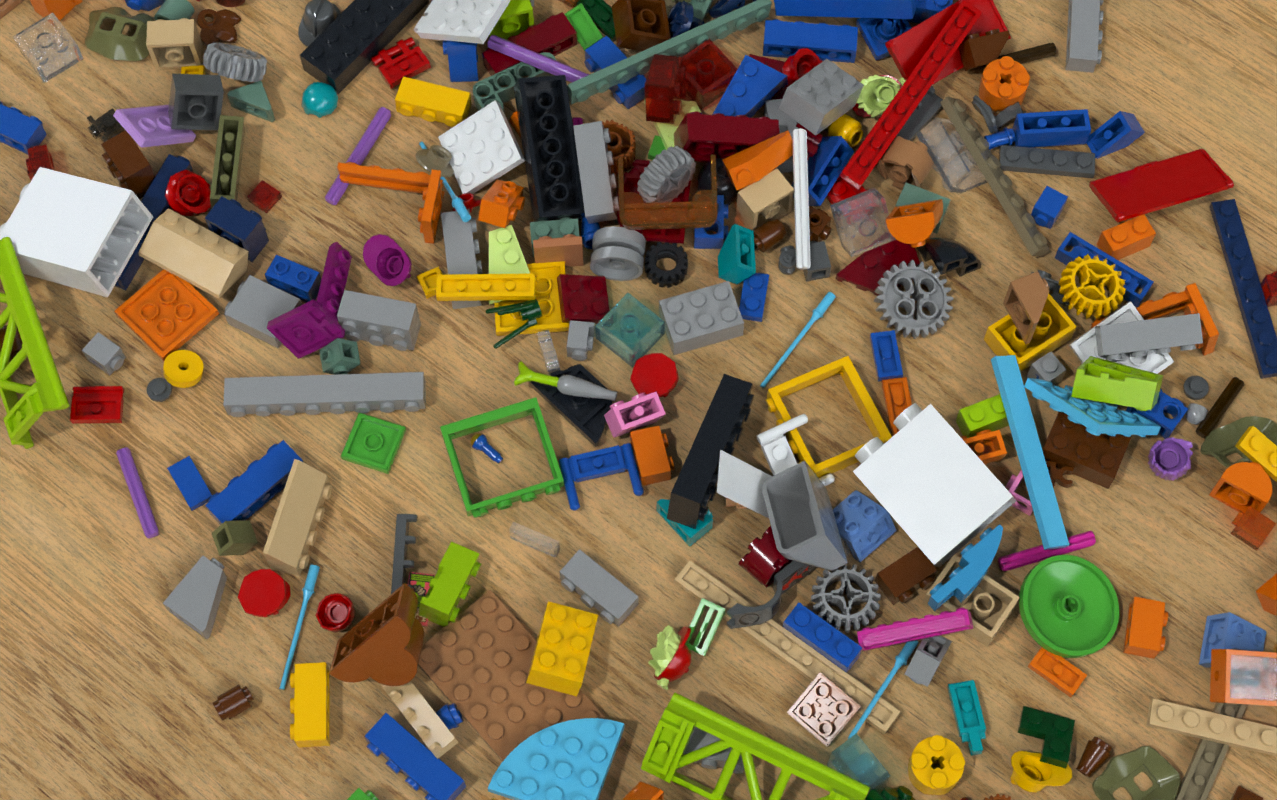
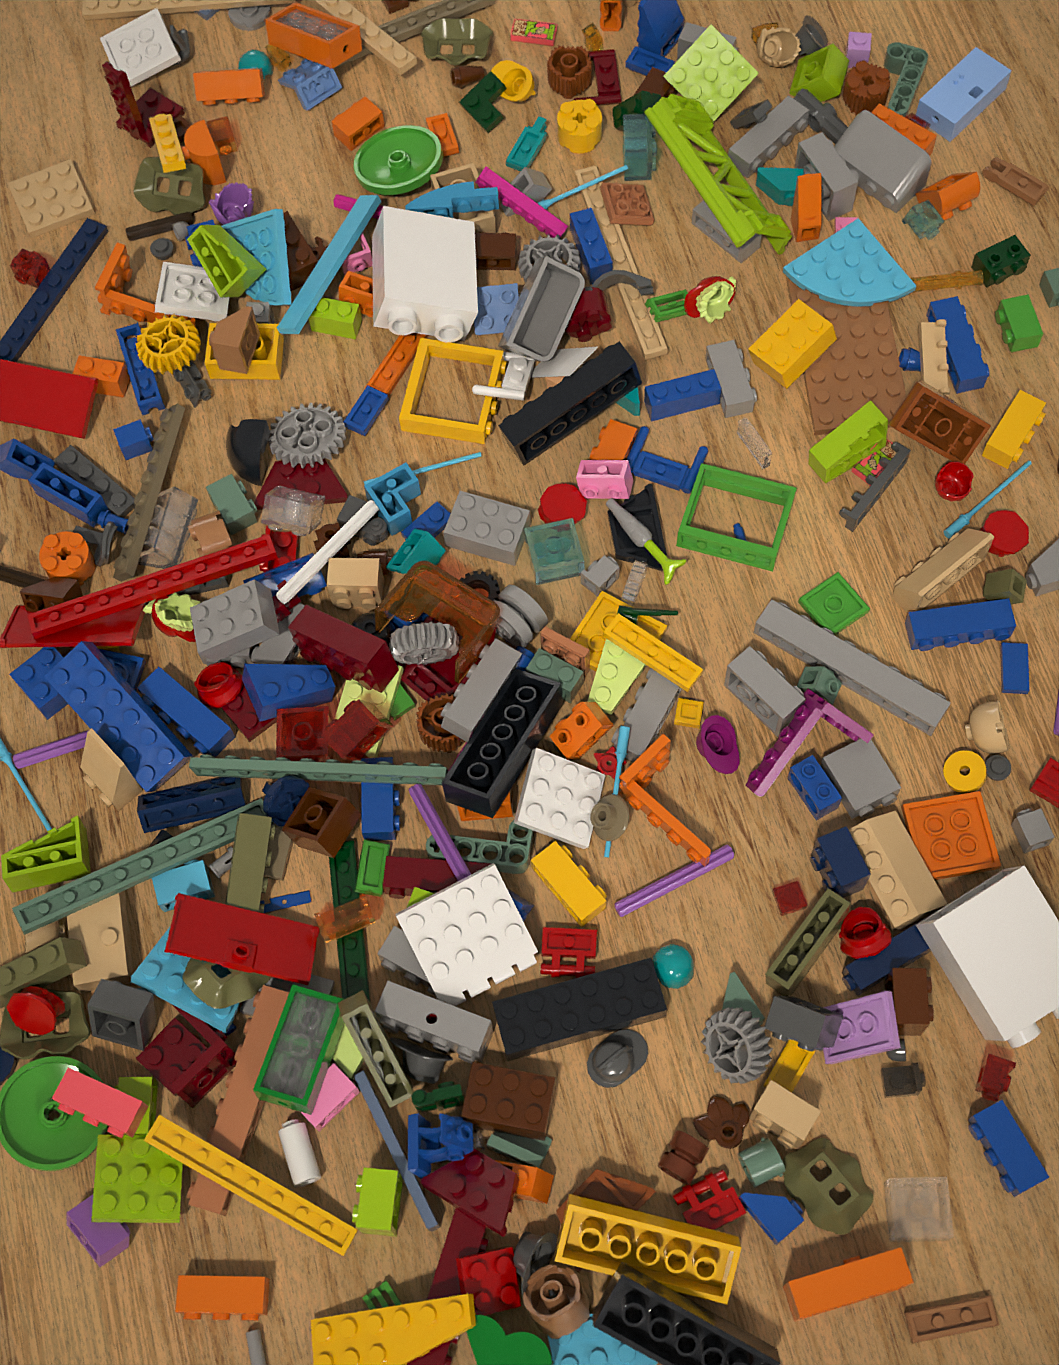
camera: 140 degrees left, 0 degrees up
dark red plate [557,274,611,324] -> none
orange slope [722,130,793,190] -> none
orange brick [886,199,943,247] -> none
light grey brick [1095,313,1203,360] -> none
none -> dark azure brick [364,462,421,536]
none -> blue brick [644,369,721,421]
none -> tan cylinder [965,701,1009,754]

